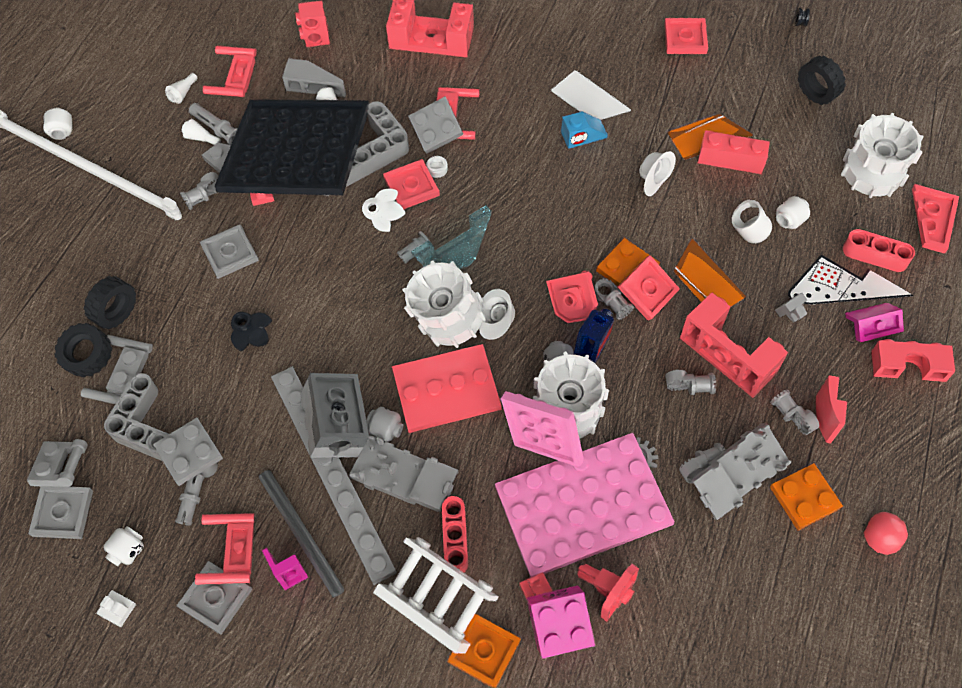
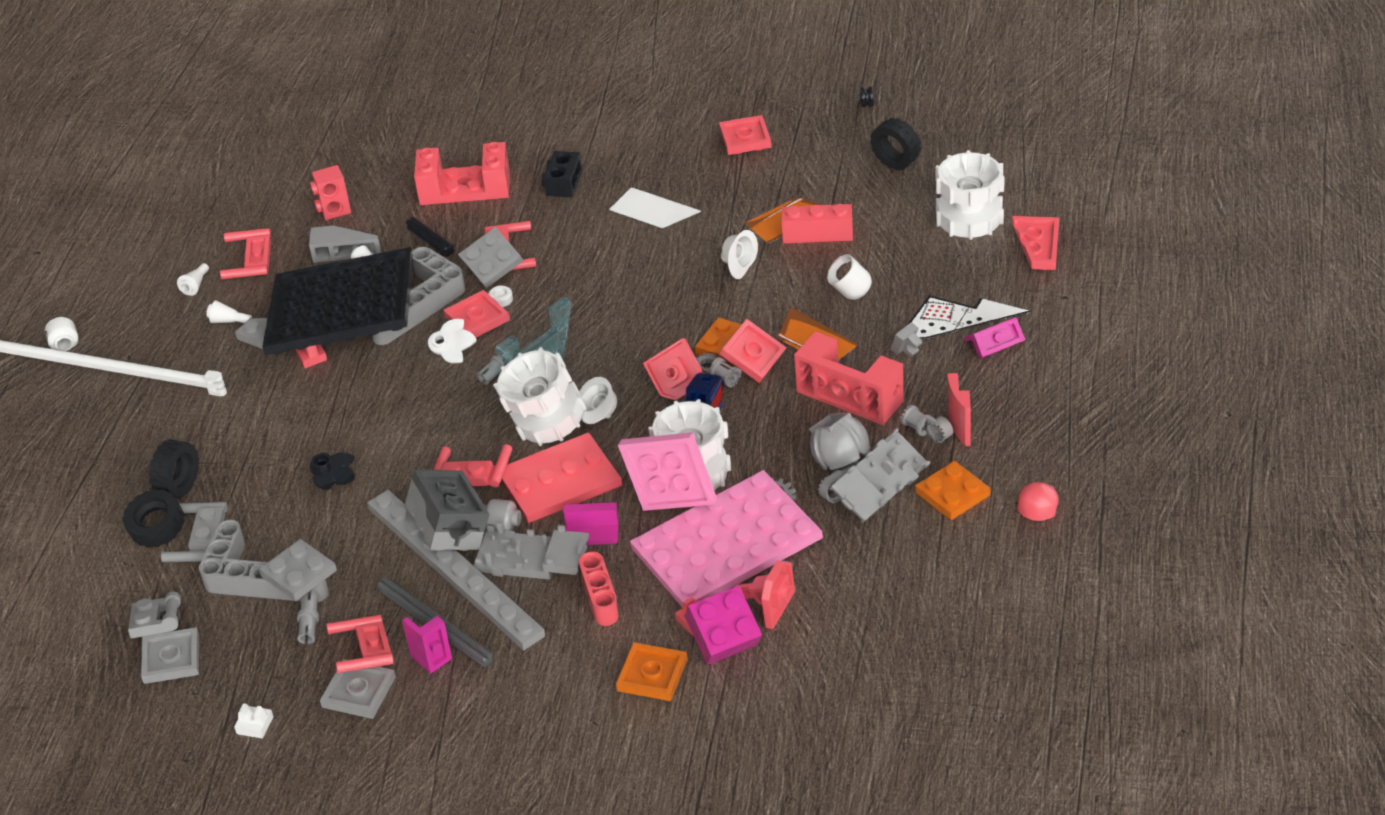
camera: 10 degrees left, 20 degrees down
white head [104,526,144,566] -> none
light grey connector [180,172,218,210] -> none
light grey pin [189,103,238,145] -> none
light grey tile [200,224,259,279] -> none
white fence [373,537,498,653] -> none
dark azure slope [561,111,608,149] -> none
light grey connector [666,370,716,395] -> none
white head [776,196,810,229] -> none
coral beam [843,229,915,272] -> none
coral arch [871,339,955,382] -> none
none -> black axle [406,217,454,256]
none -> coral plate [433,444,512,488]
none -> black brick [541,151,582,198]
none -> dark pink panel [564,502,619,545]
none -> light grey piece [809,412,870,470]

